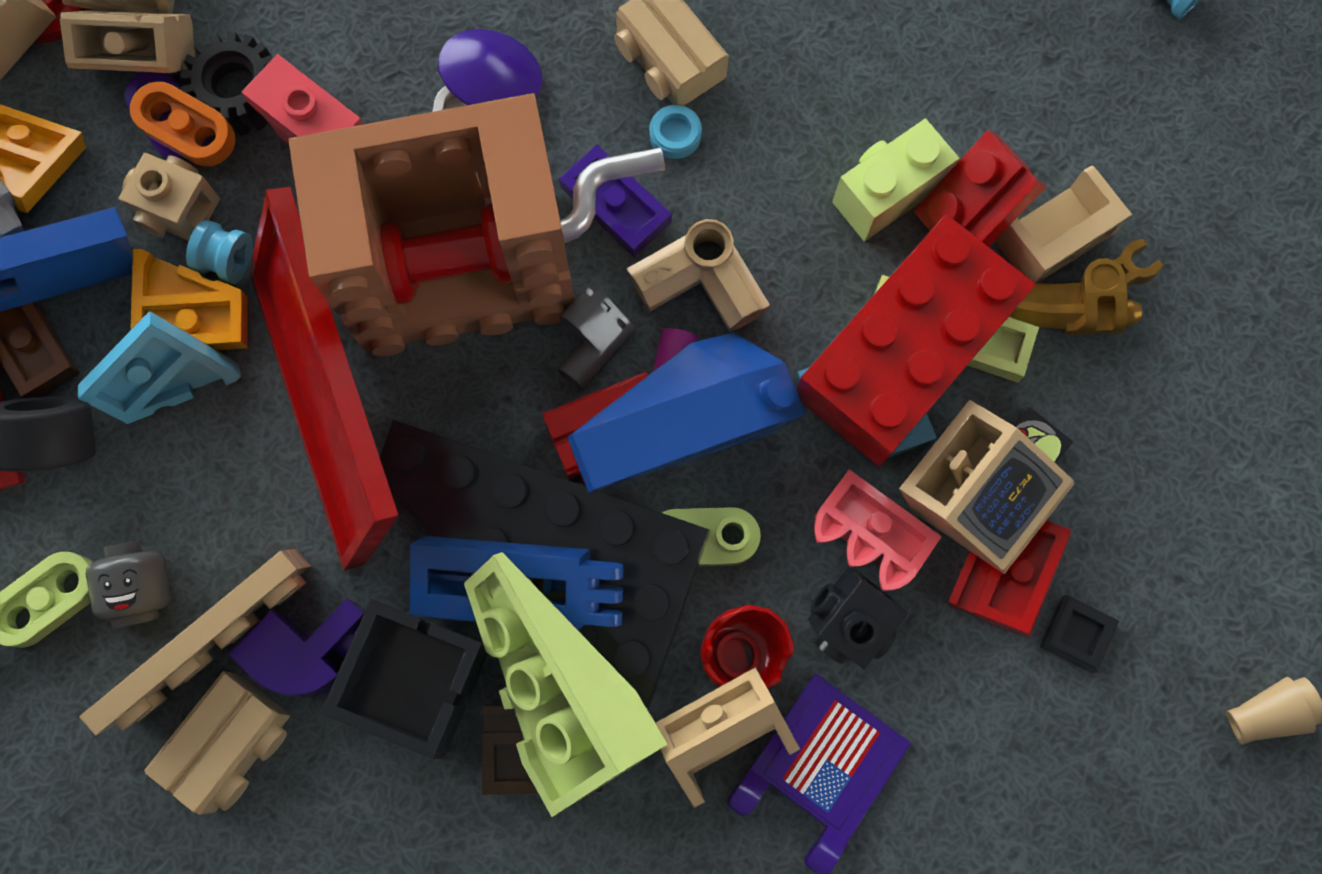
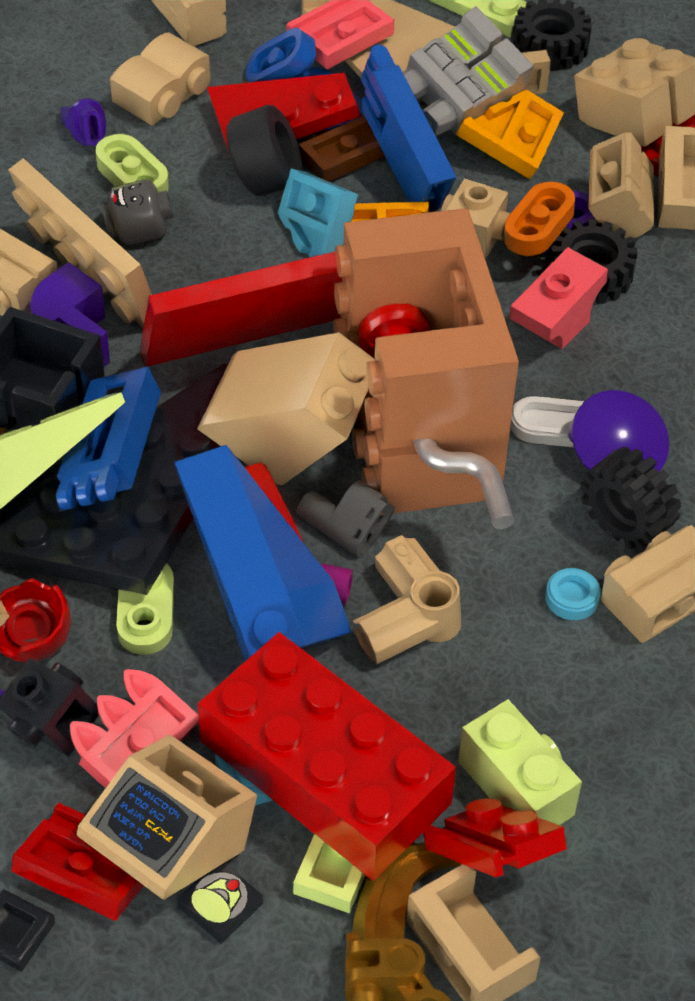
camera: 90 degrees right, 25 degrees down
dark purple plate [559,144,672,257] -> none
none -> tan slope [197,332,375,485]
none -> black tyre [580,447,681,550]

